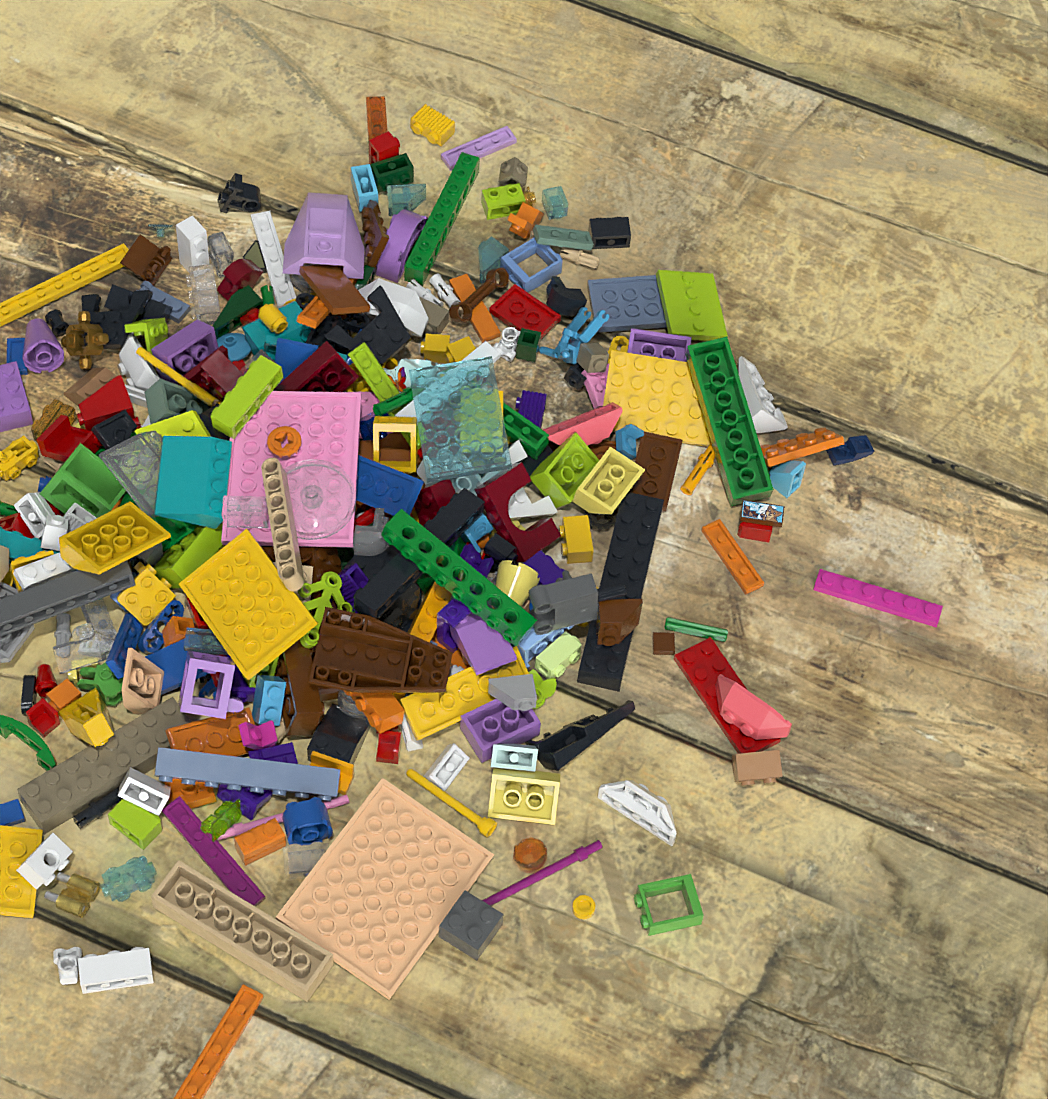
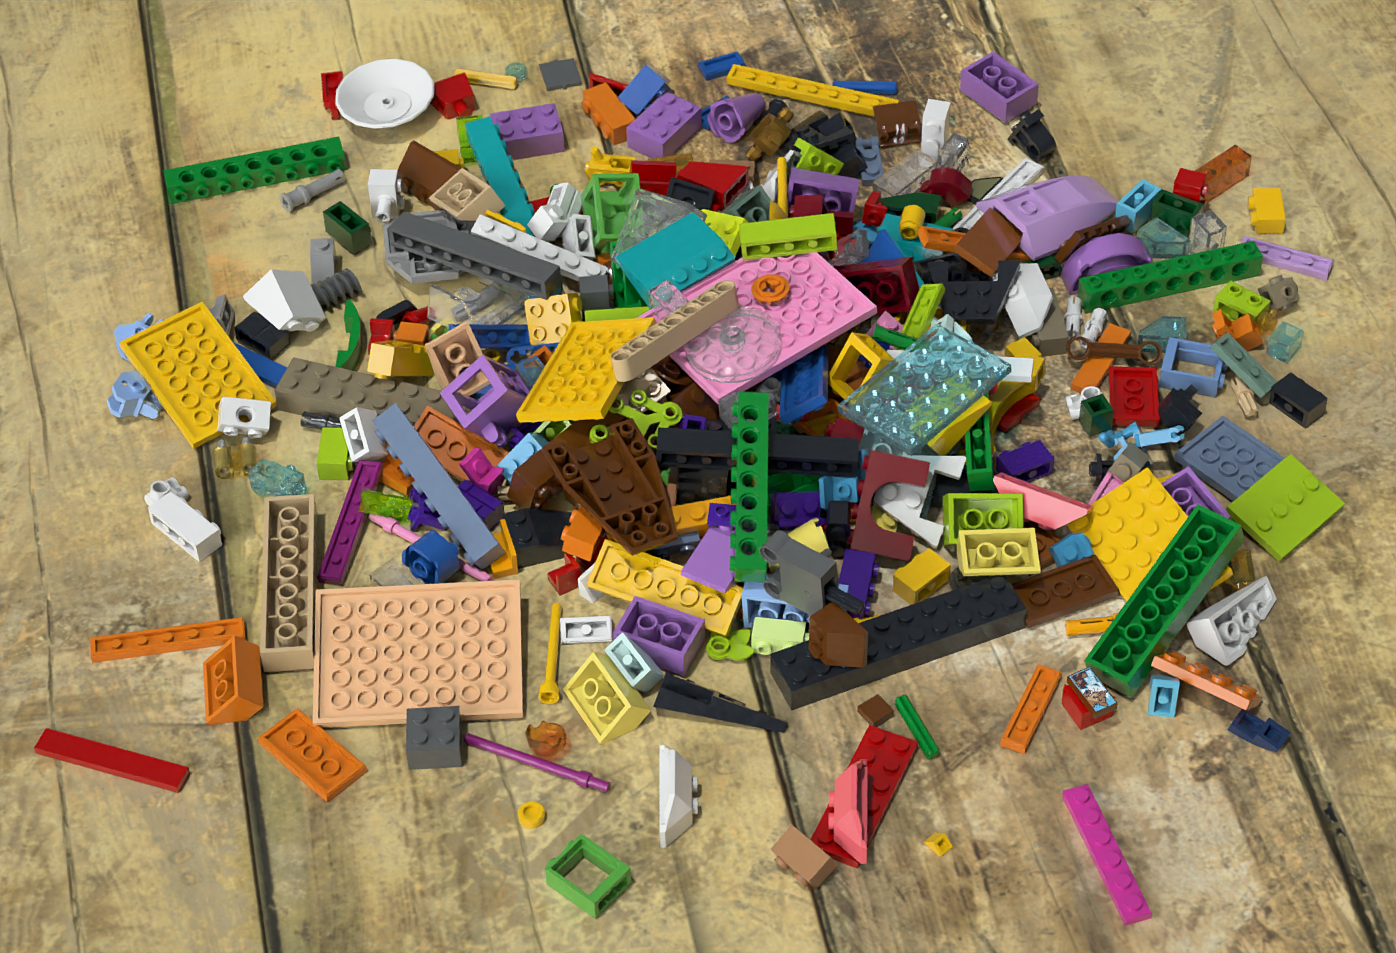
camera: 60 degrees right, 10 degrees down
yellow slope [59,501,171,574] -> none
orange brick [234,818,286,866] -> none
light grey slope [488,674,537,711] -> none
none -> orange slope [203,635,264,725]
none -> orange tile [258,708,367,803]
none -> blue axle [832,81,897,94]
none -> red bracket [862,191,888,227]
none -> yellow piece [923,833,953,857]
none -> medium lavender brick [960,52,1039,123]
none -> clear brick [1187,210,1227,254]

